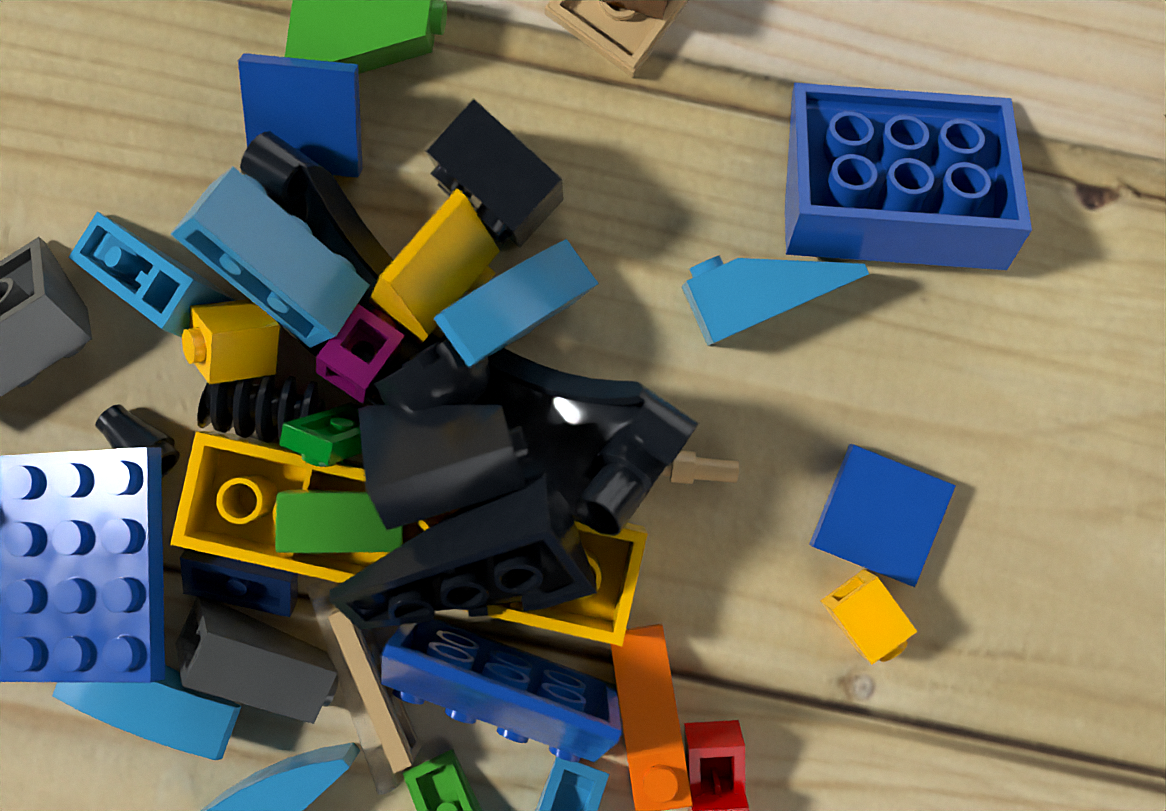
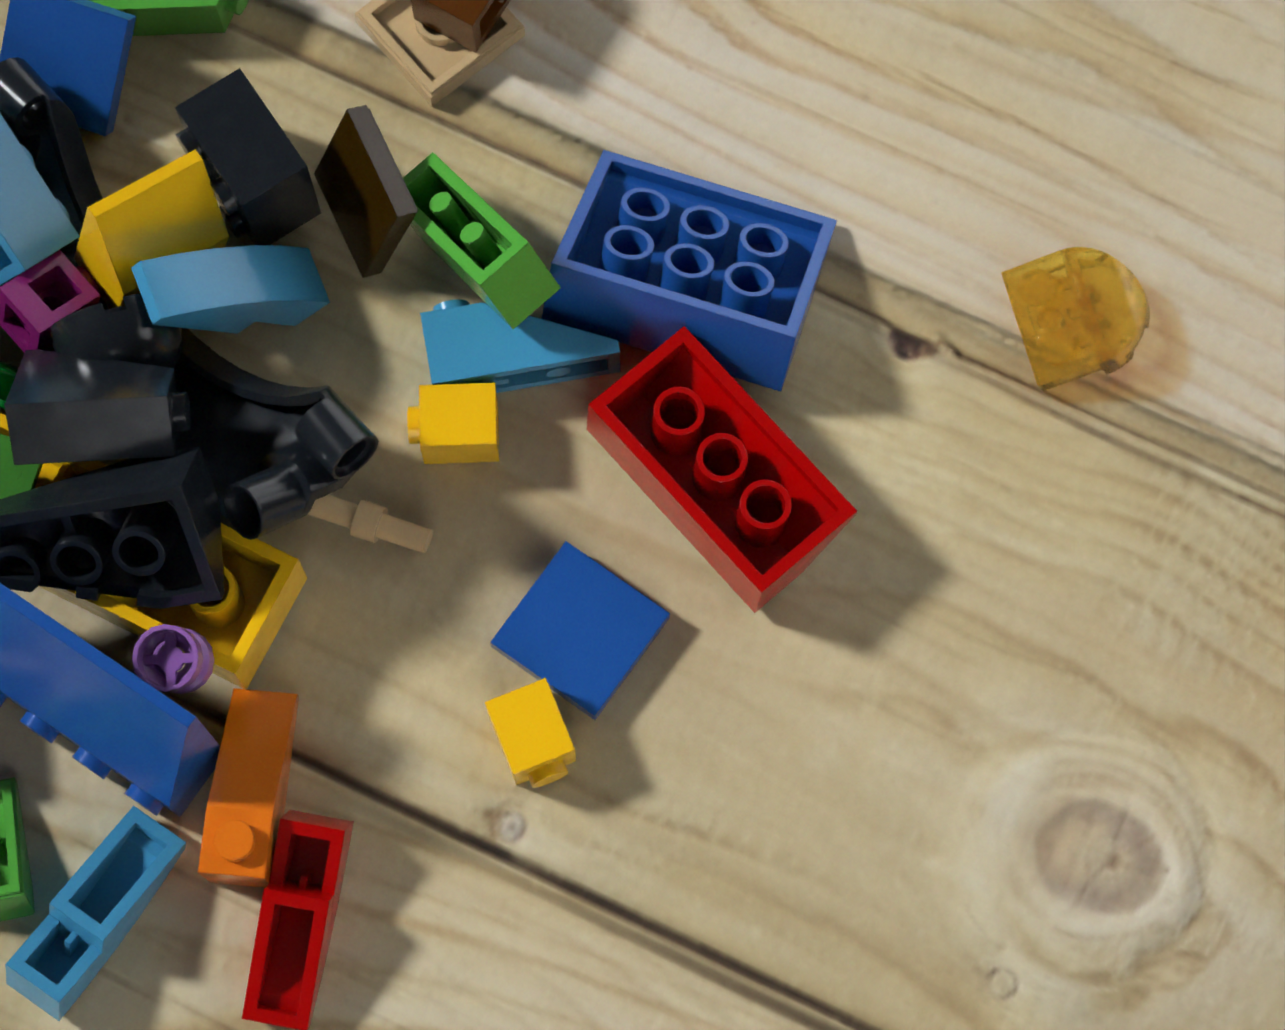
camera: 10 degrees right, 15 degrees down
none -> medium lavender wheel [132,624,215,694]
none -> dark brown tile [314,105,418,278]
none -> bright green brick [403,152,561,329]
none -> yellow brick [407,383,500,464]
none -> red slope [586,326,857,613]

